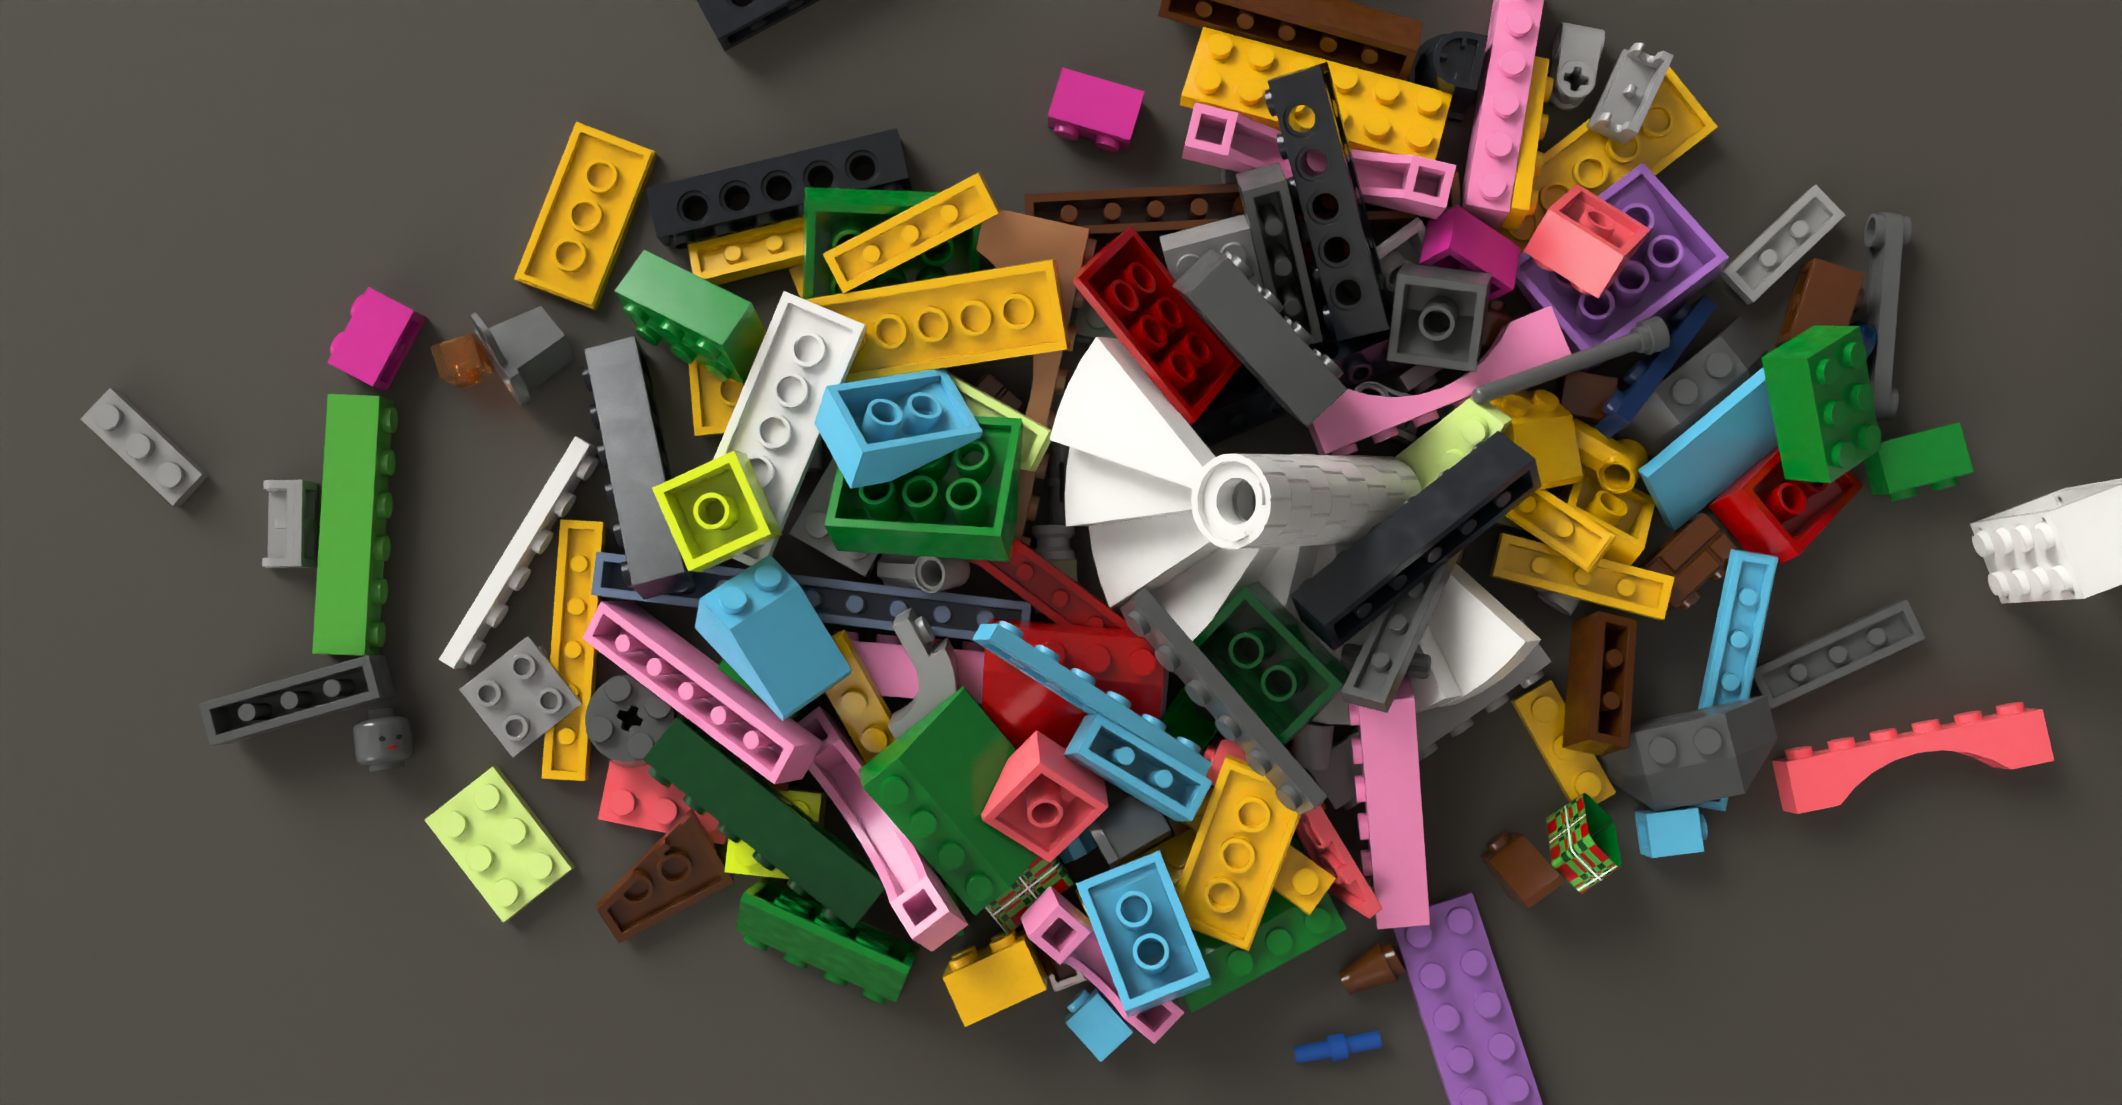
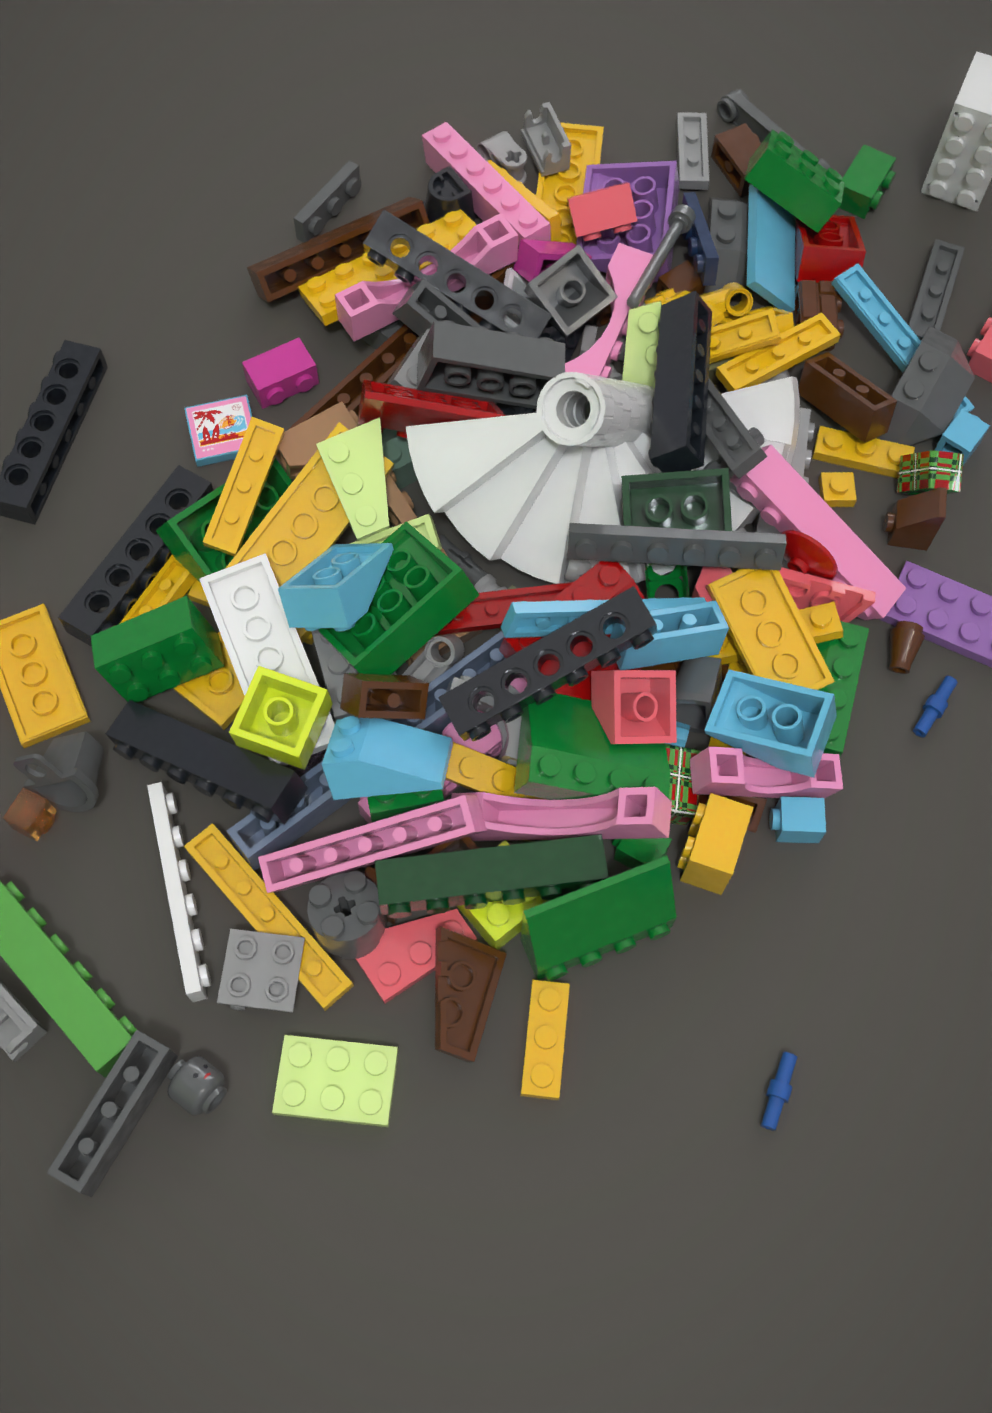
camera: 50 degrees left, 20 degrees down
none -> tile [184,395,252,467]
none -> yellowish green wing [316,417,390,541]
none -> reddish brown brick [340,673,429,719]
none -> black brick [438,586,658,741]
none -> yellow plate [521,980,570,1100]
none -> red dish [780,530,838,580]
none -> yellow plate [818,472,857,507]

